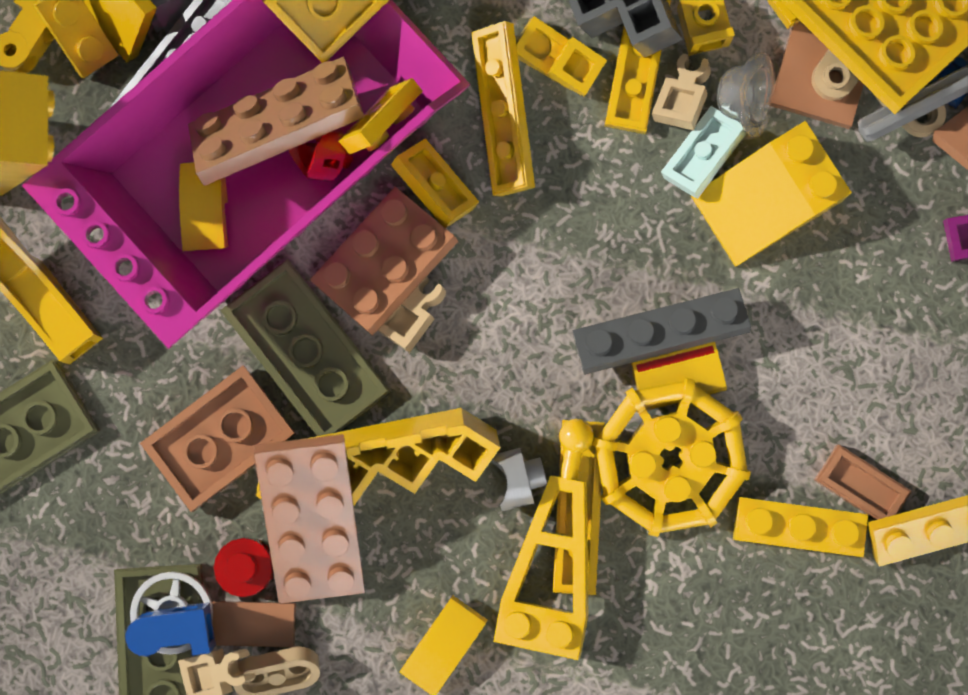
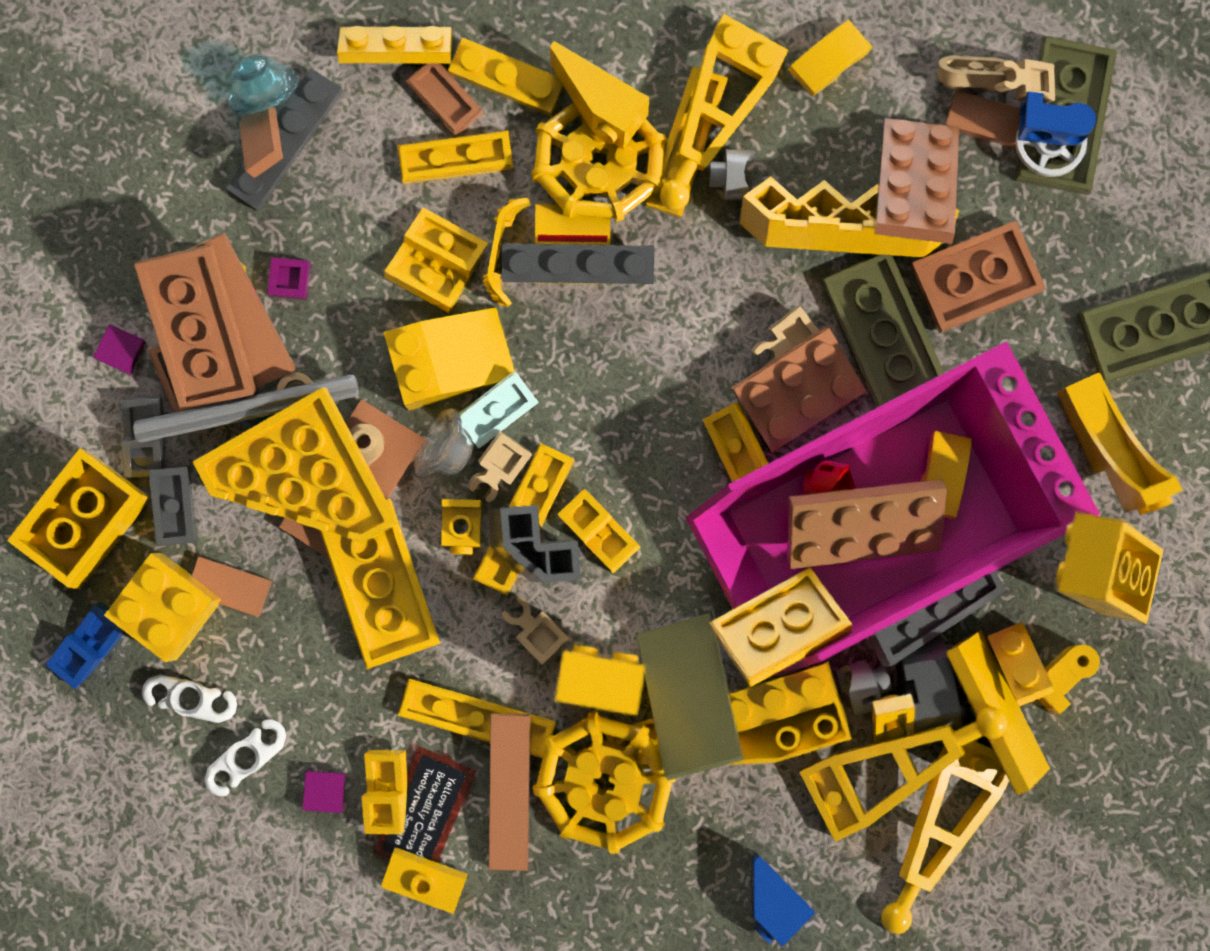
camera: 170 degrees left, 0 degrees up
red piece [214,538,274,597] -> none
yellow plate [339,78,423,154] -> none
yellow tile [471,21,535,196] -> none
none -> yellow slope [384,208,488,313]
none -> yellow tile [397,130,514,184]
none -> yellow piece [483,198,531,308]
none -> yellow slope [550,41,650,149]

